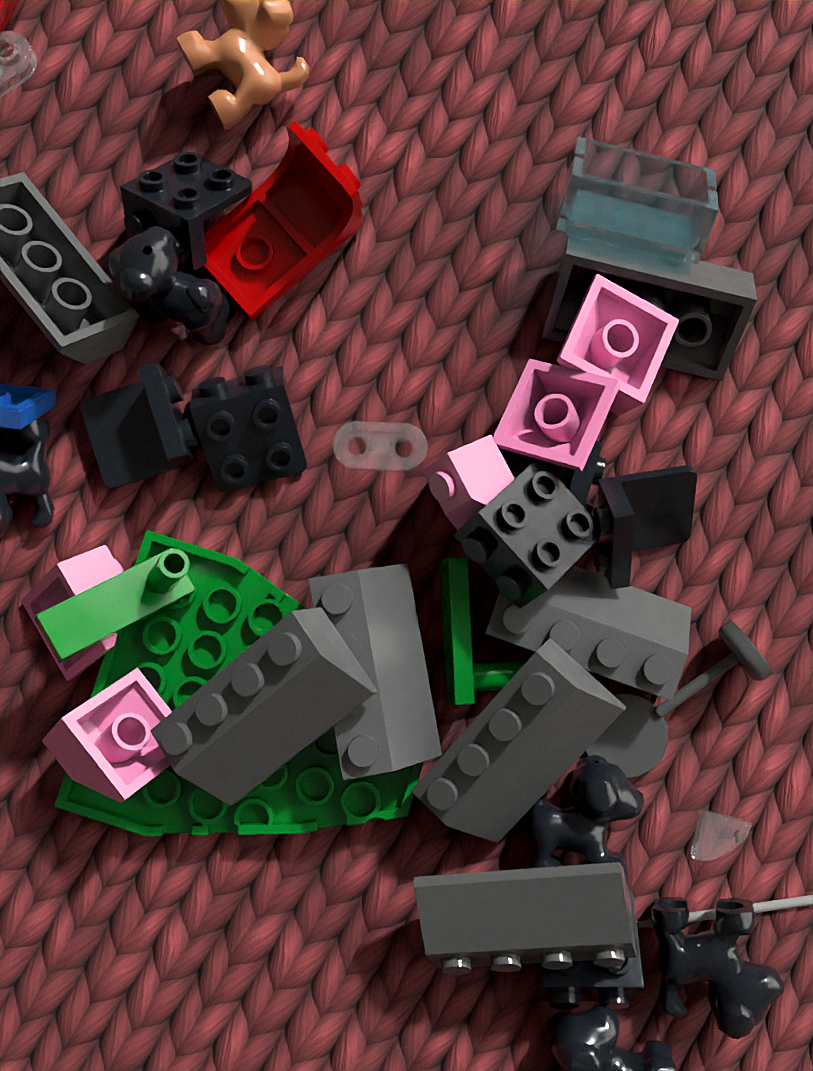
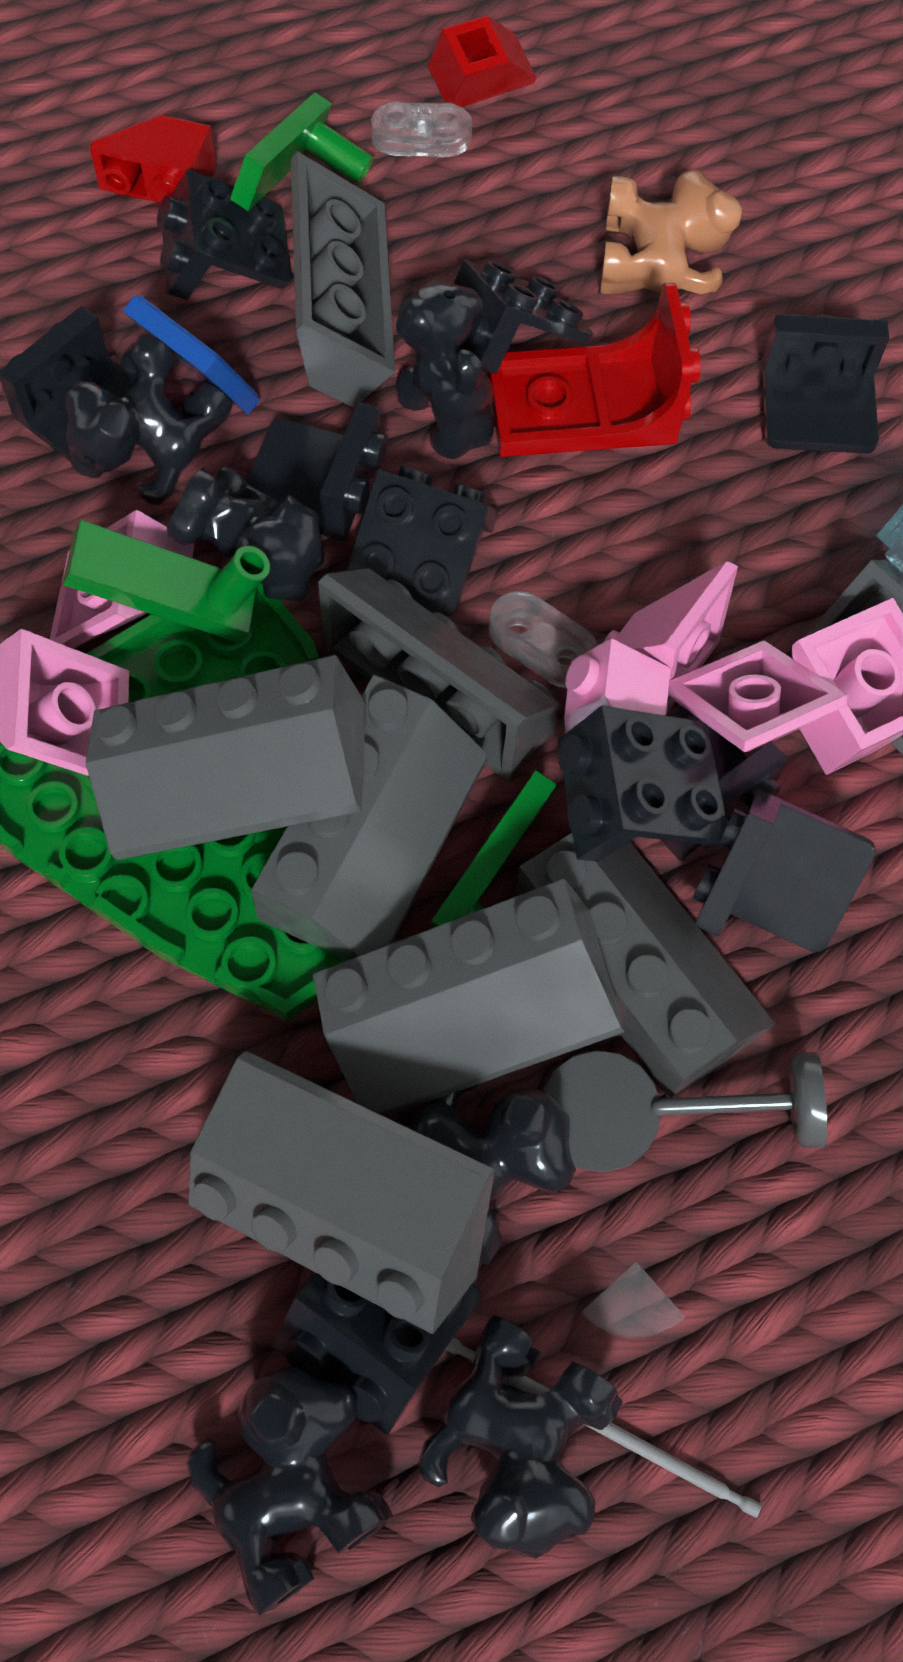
camera: 30 degrees right, 20 degrees down
none -> black animal [167,466,324,601]
none -> dark grey slope [318,568,560,783]
none -> bright pink slope [603,561,738,715]
none -> black bracket [762,314,889,454]

